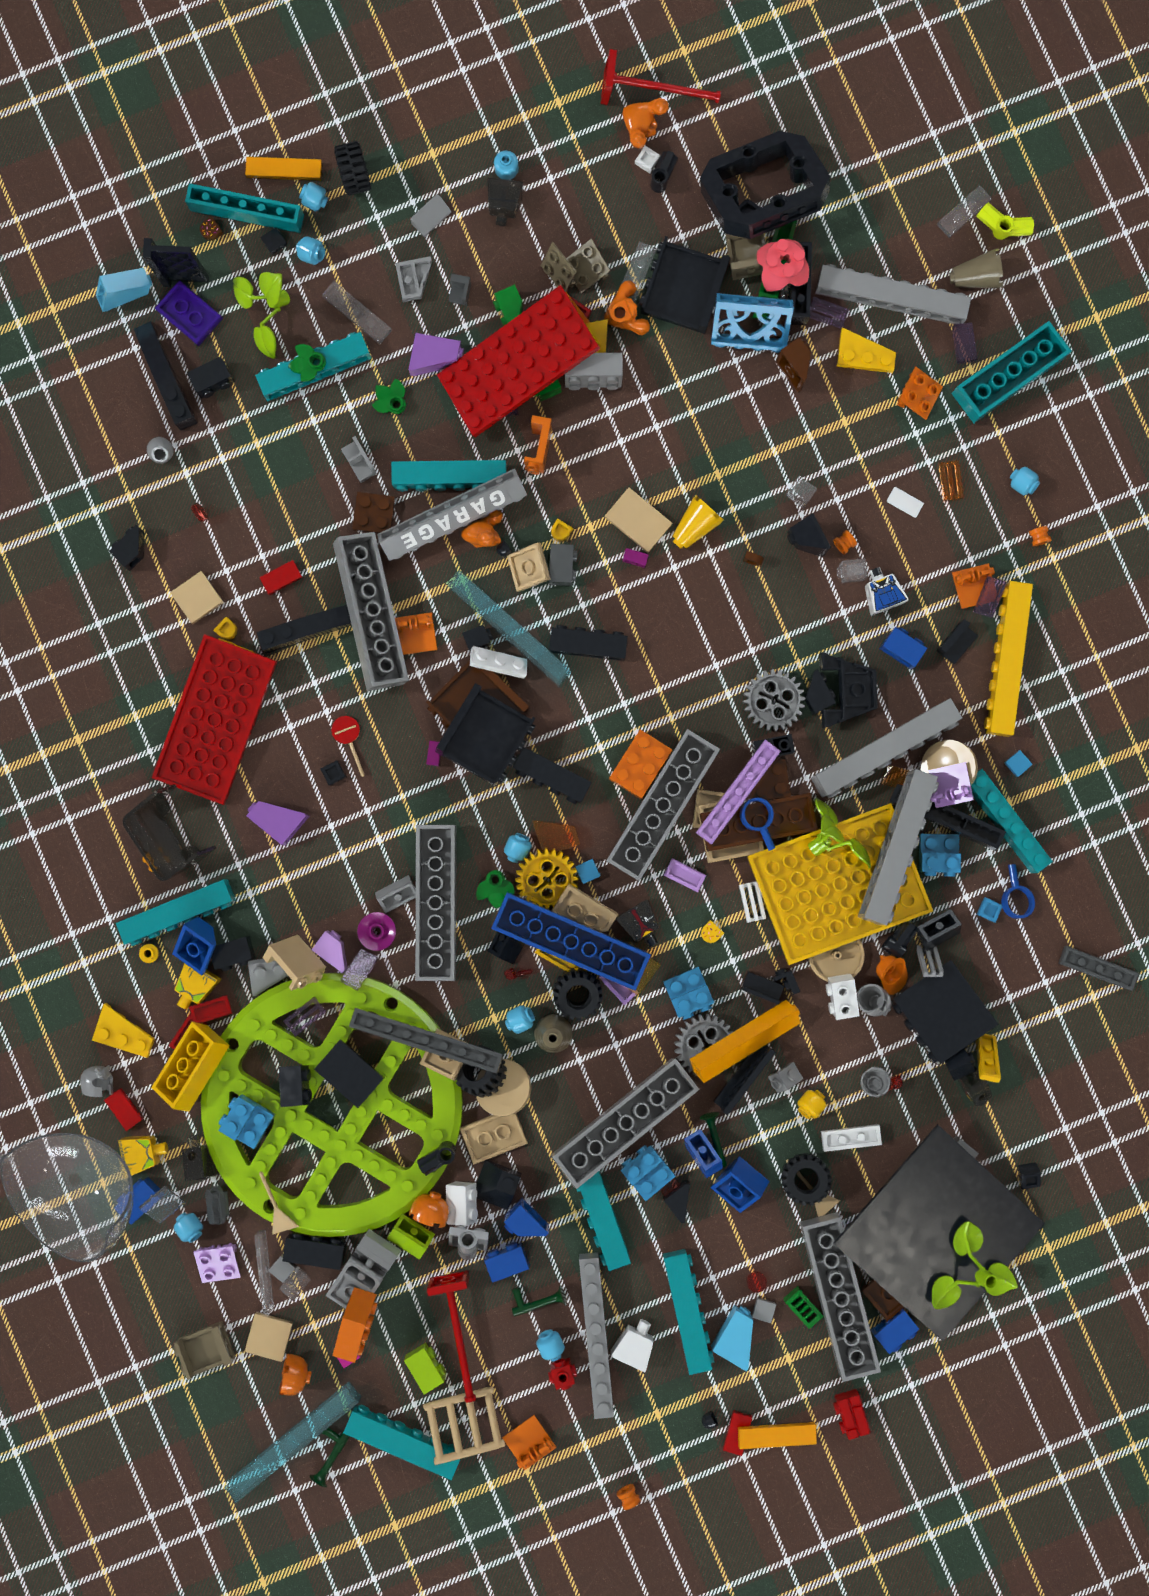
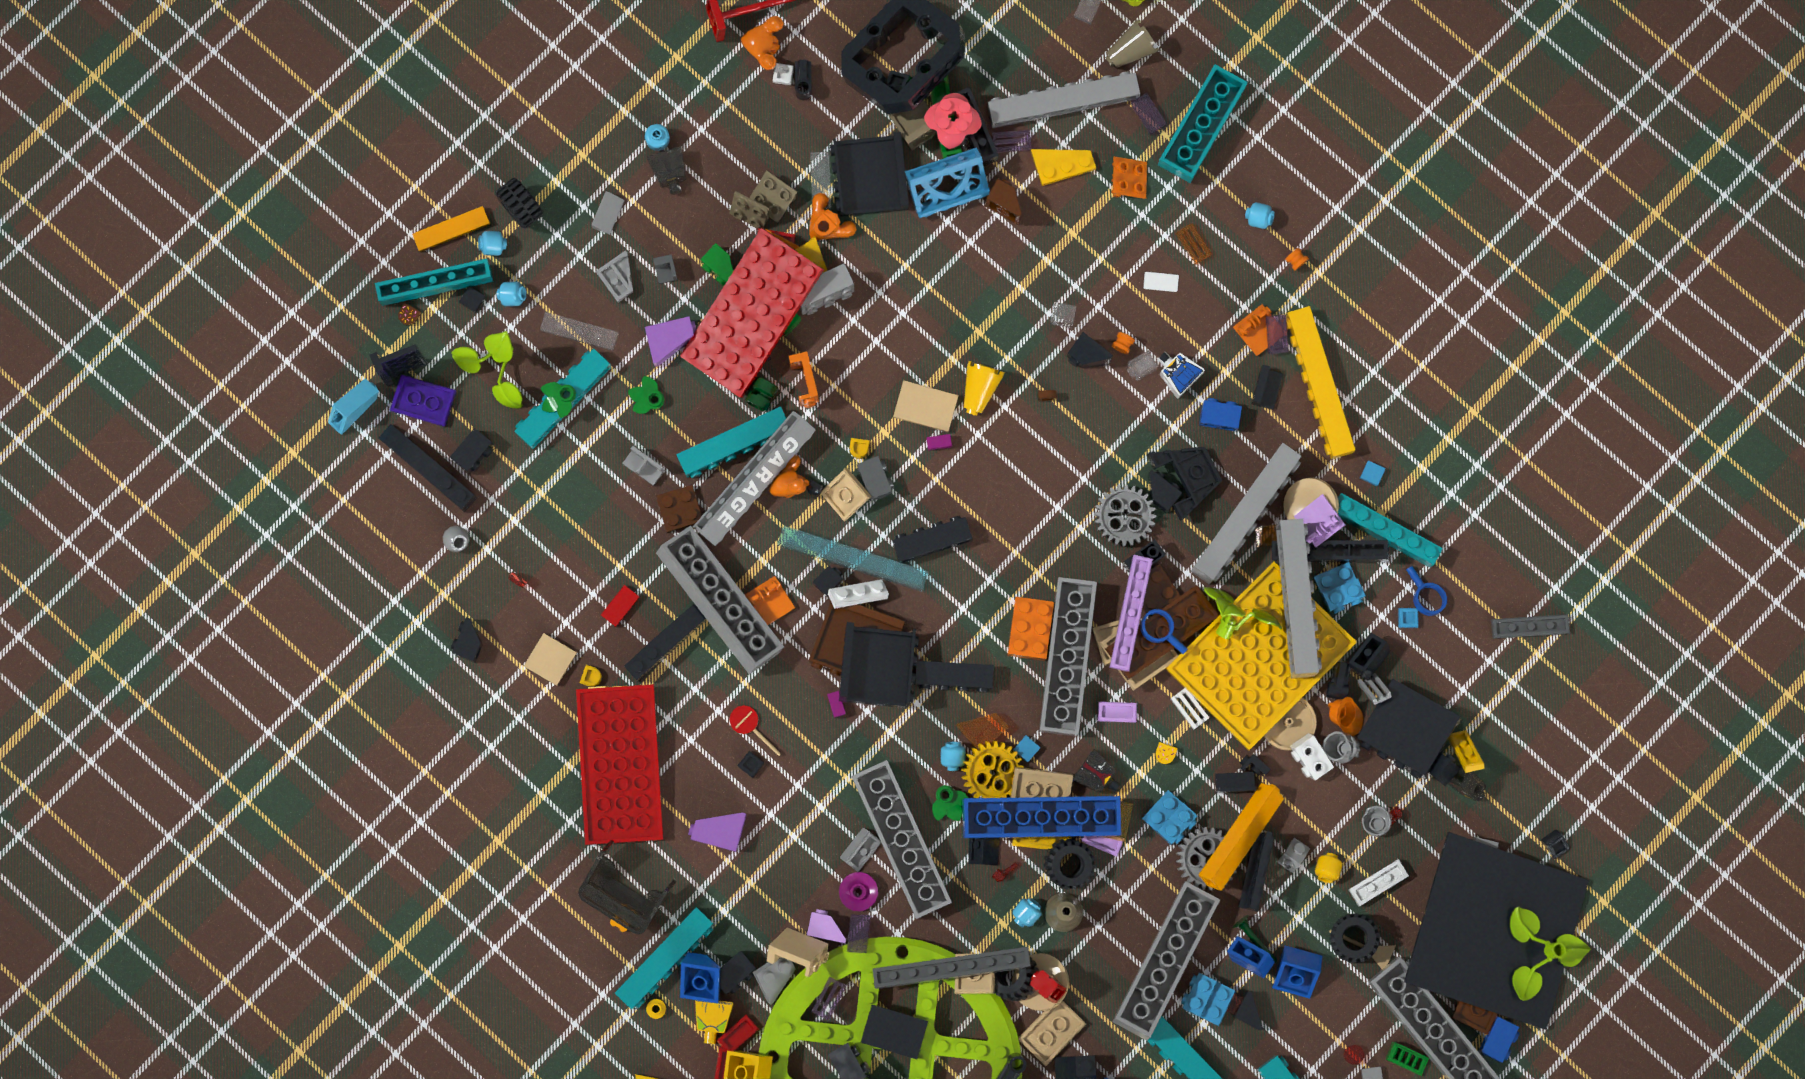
camera: 30 degrees left, 5 degrees down
none -> dark green wheel [745,377,779,412]
none -> red brick [1030,970,1067,1003]

